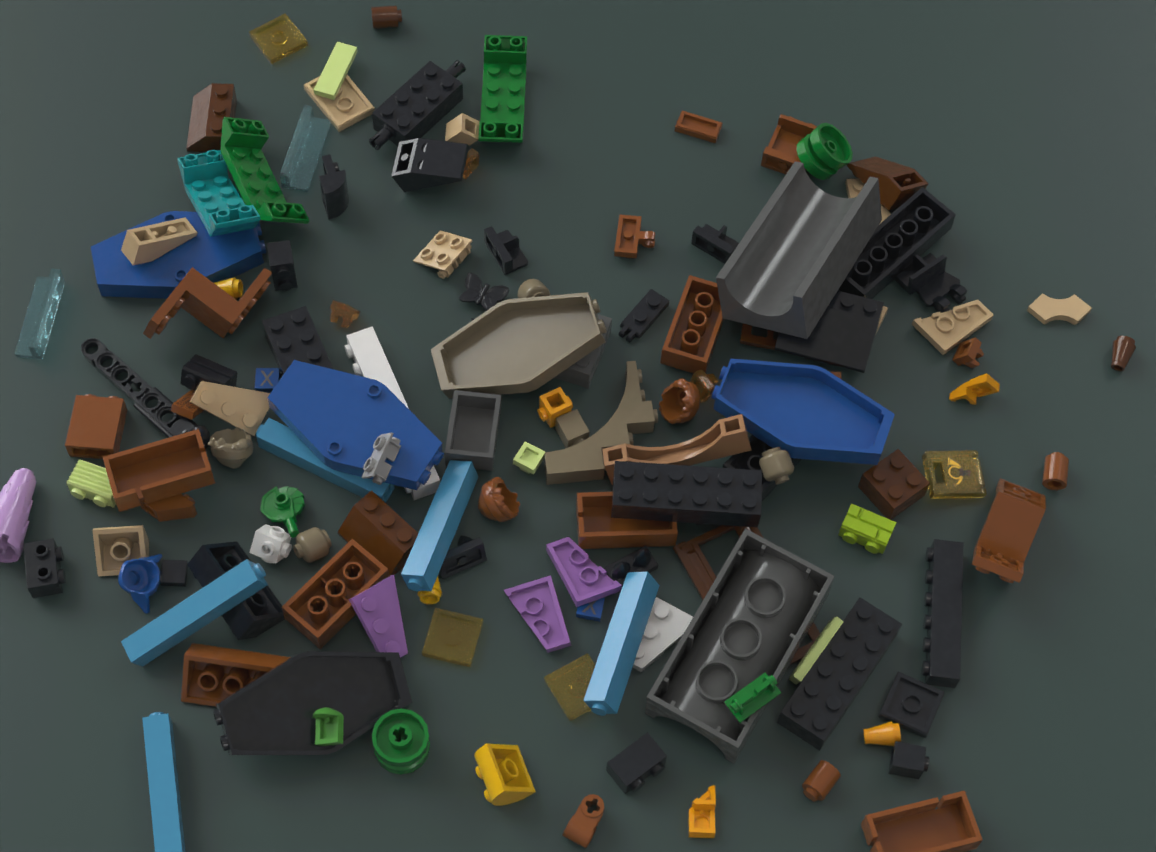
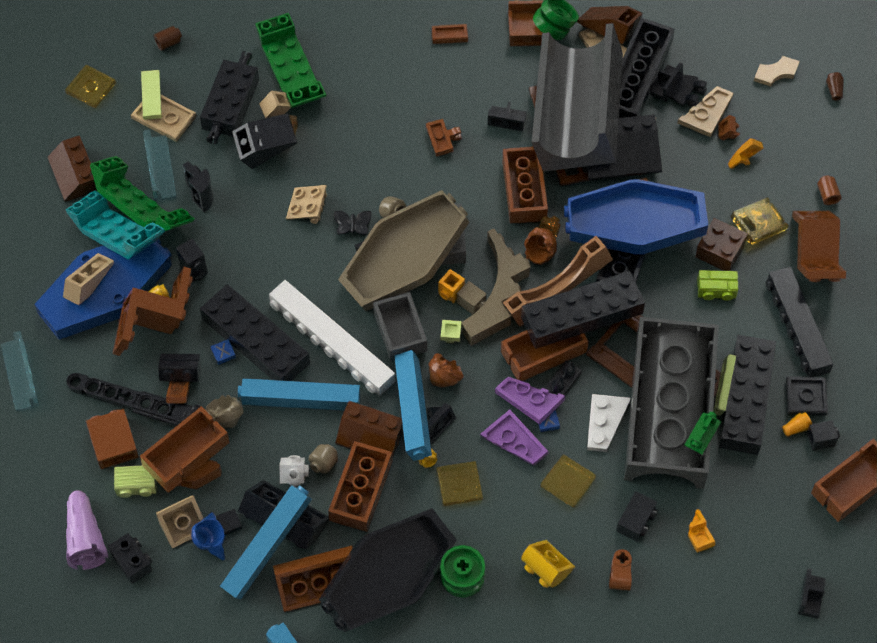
camera: 20 degrees left, 0 degrees up
tan wing [190,381,270,436] -> none
green piece [260,486,305,538] -> none
blue container [267,360,444,490] -> none
bright green plate [313,707,344,746] -> none
clear orange tile [330,300,361,328] -> none
medium lavender wing [349,575,408,658] -> none
light grey hinge [361,432,401,485] -> none
black panel [484,226,528,275] -> none
dark azure brick [583,572,660,716] -> none
black hinge [618,289,670,343] -> none
dark tan head [759,447,794,485] -> none
dark orange brick [802,760,841,801] -> none

